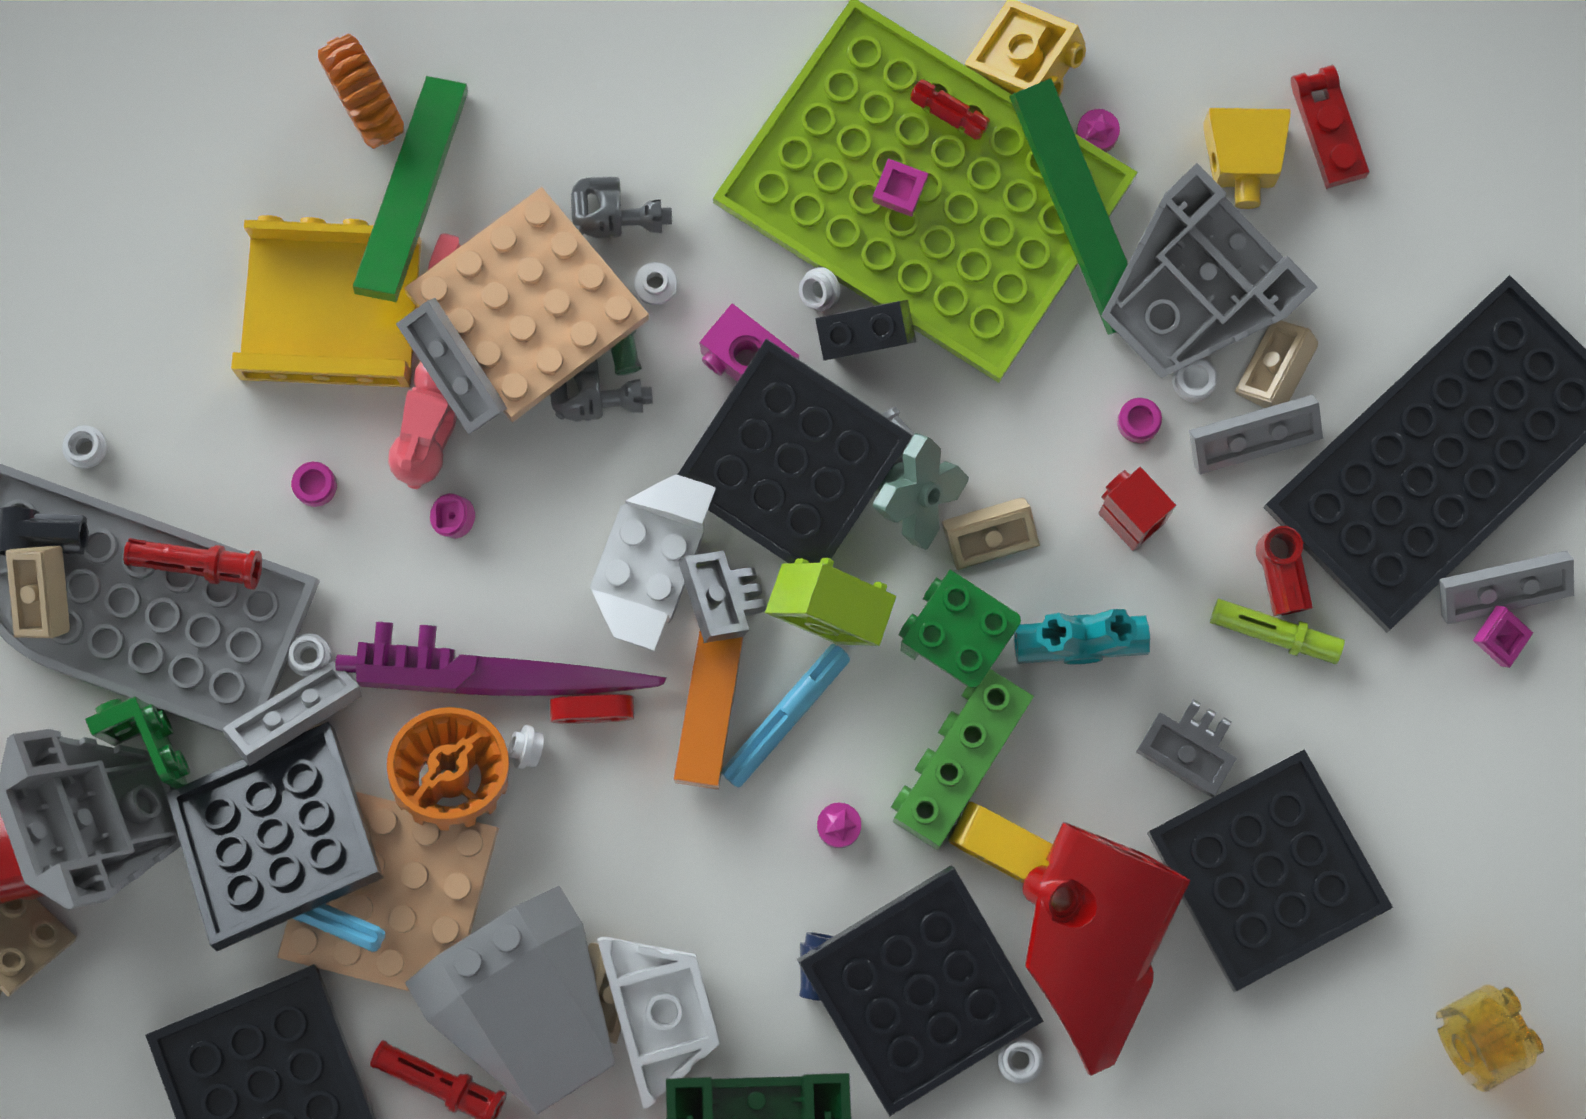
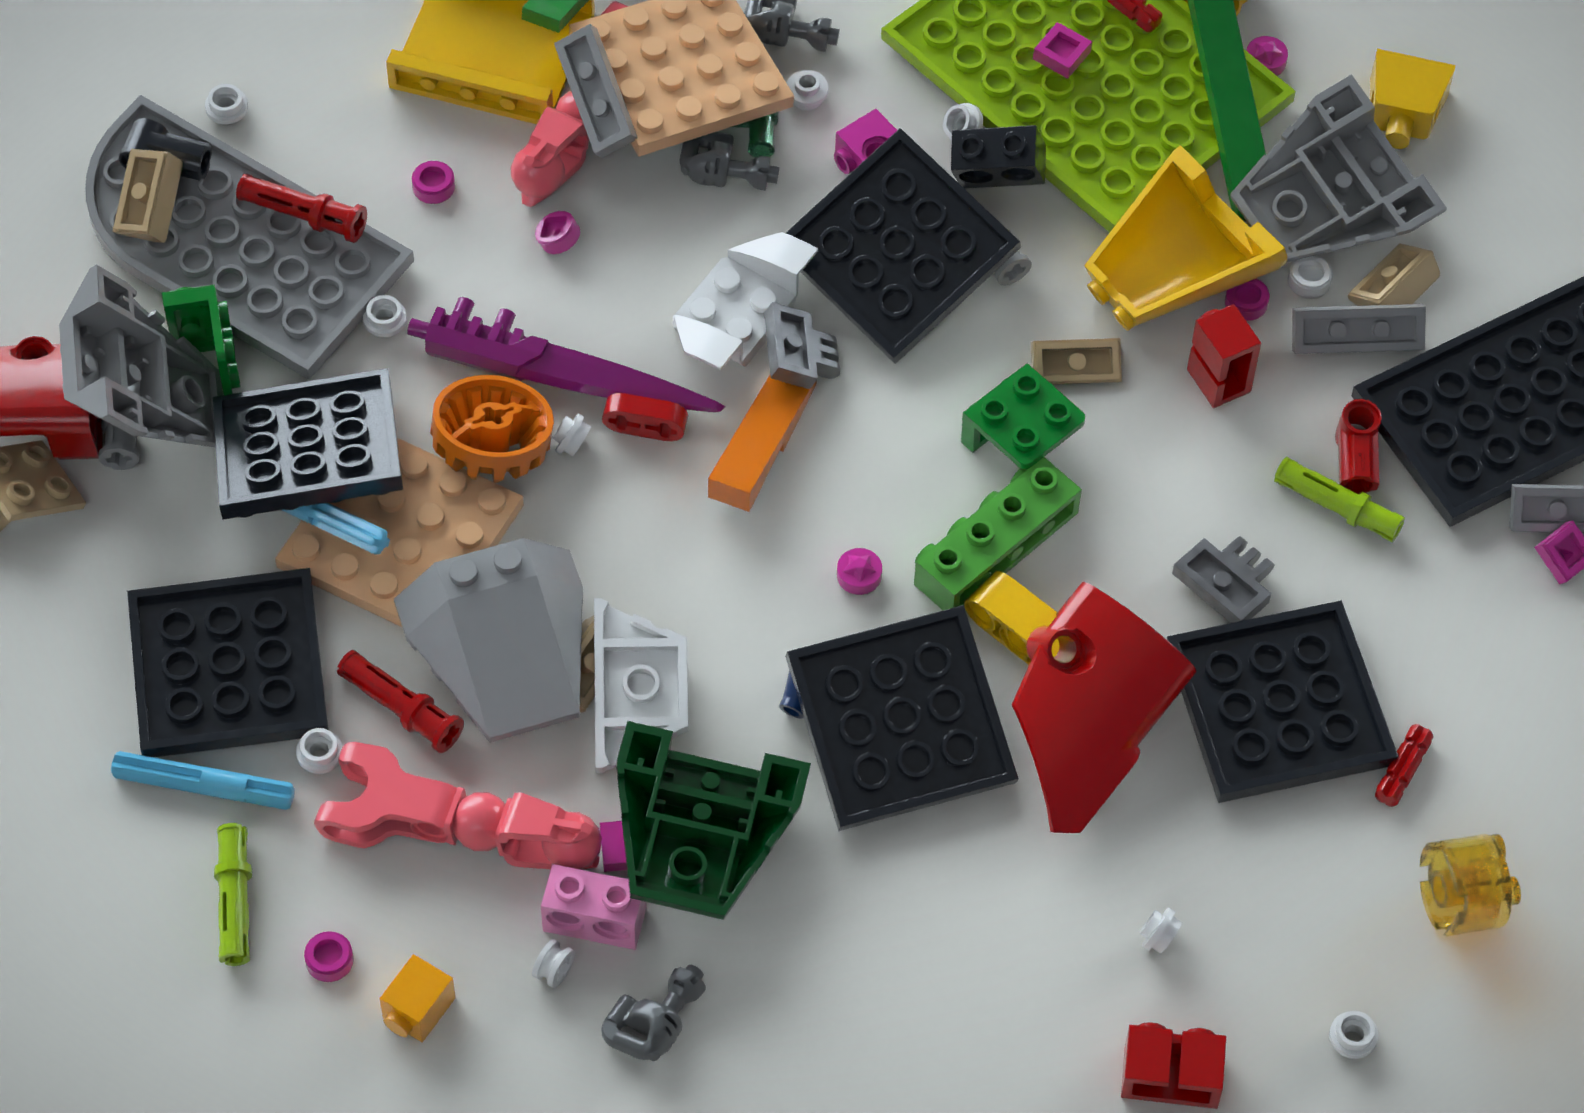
camera: 10 degrees right, 20 degrees down
light grey plate [223,660,362,766] -> none
medium azure axle [722,644,850,787] -> none
lime container [765,558,897,646] -> none
sand green plant [873,433,969,550] -> none
white plate [997,1038,1043,1083] -> none
teal piece [1014,609,1150,665] -> none
red plate [1291,65,1369,189] -> none
none -> yellow cone [1084,145,1287,331]
none -> red axle [1375,724,1433,807]

